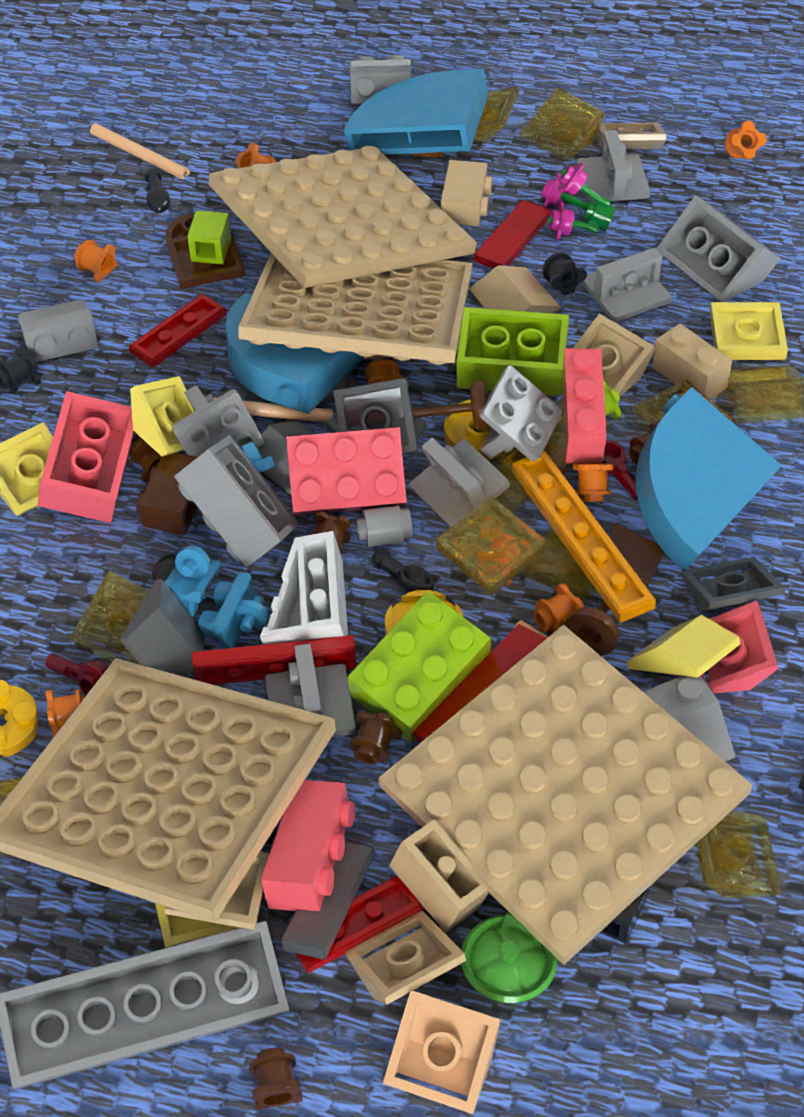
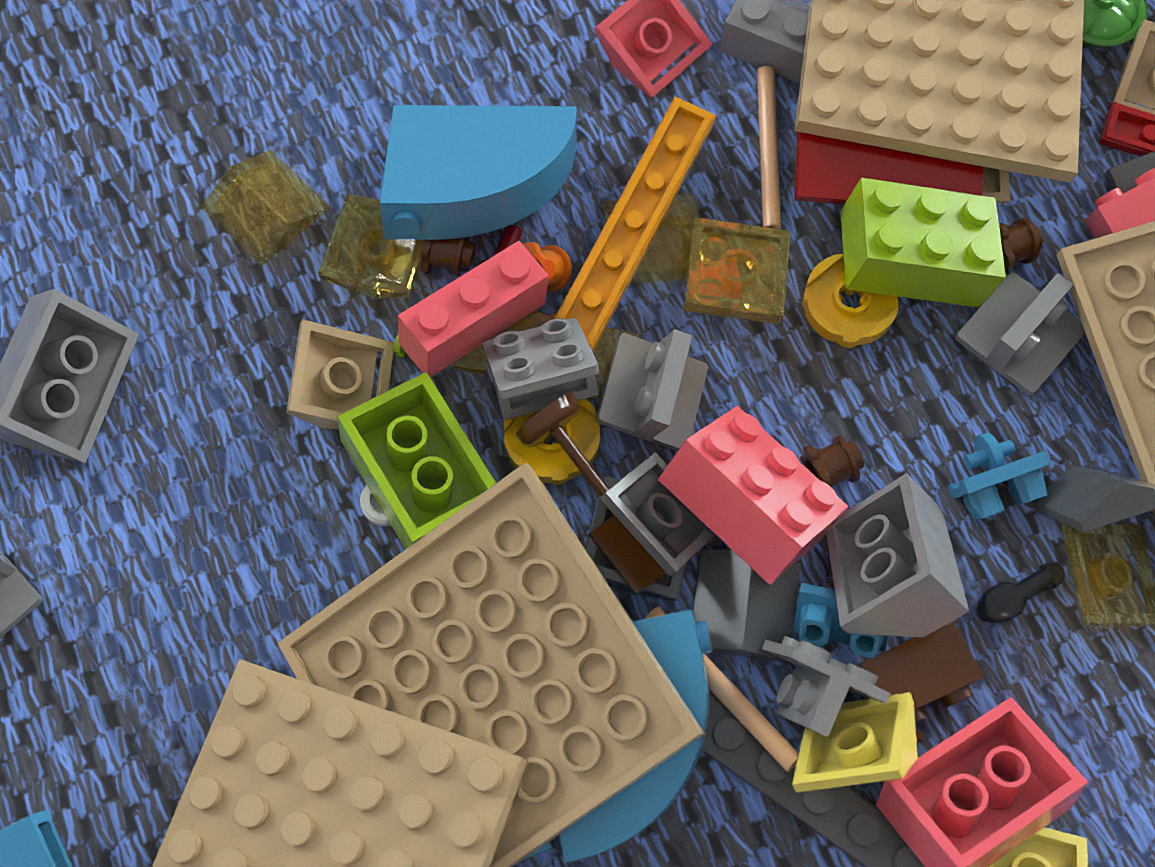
camera: 130 degrees left, 20 degrees up
dark azure hips [165,546,221,617] -> none
red tile [192,635,356,685] -> none
white wedge [260,531,348,645] -> none
light grey brick [356,505,413,547] -> none
black piece [371,550,435,592] -> none
tan brick [389,819,490,933] -> none
tan brick [441,160,493,227] -> none
tan slope [469,265,560,313] -> none
red tile [474,200,551,269] -> none
orange brick [533,583,584,634] -> none
plant [541,163,616,240] -> none
black brick [542,252,587,296] -> none
reddish brown piece [564,522,664,656] -> none
light grey bracket [581,248,672,322] -> none
light yellow slope [627,615,740,678] -> none
tan brick [652,324,732,401] -> none
dark grey slope [682,557,785,611] -> none
light yellow plate [709,302,788,360] -> none

